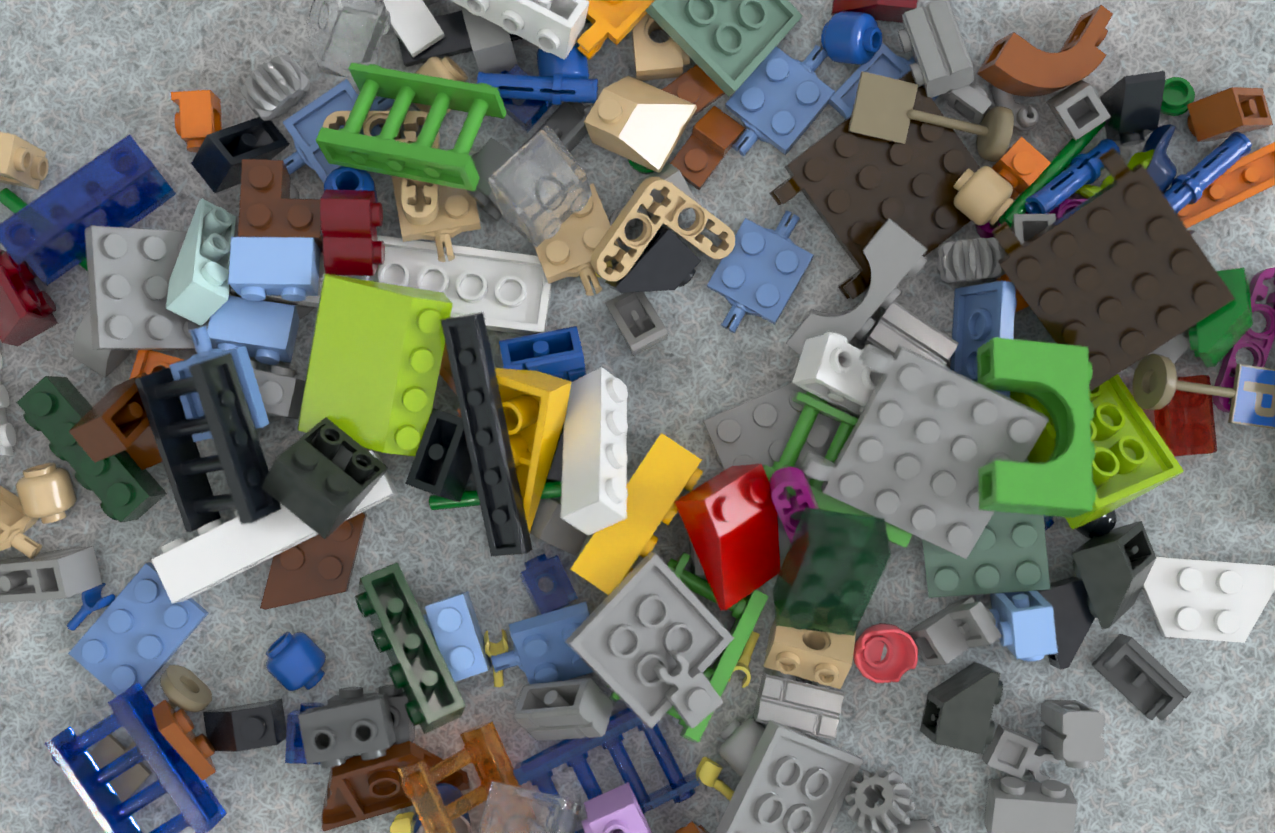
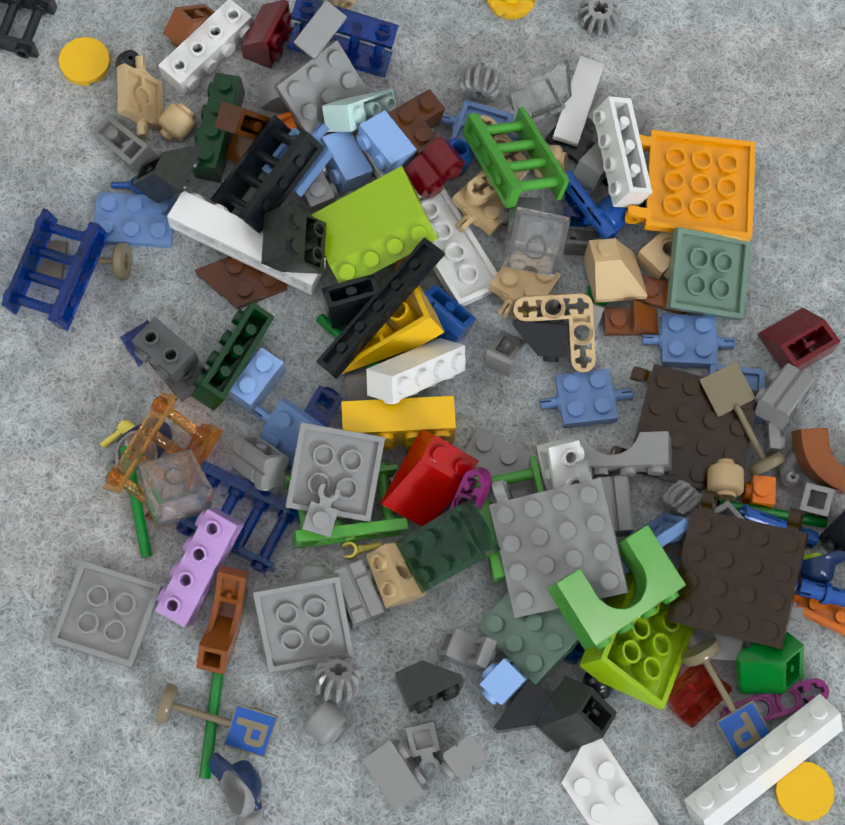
camera: 50 degrees right, 15 degrees down
dark orange plate [151,699,216,781] -> none
orange brick [171,90,222,152] -> none
black slope [191,117,290,193] -> none
black slope [203,698,288,752] -> none
blue head [265,631,326,691] -> none
reddish brown wing [321,741,470,831] -> none
light yellow hand [483,629,509,687] -> none
light yellow hand [696,757,734,801] -> none
blue head [821,11,882,65] -> none
coral hair [853,623,918,683] -> none
dark grey hinge [1092,634,1191,720] -> none
none -> pearl dark grey slope [131,145,202,203]
none -> light grey tile [294,0,347,60]

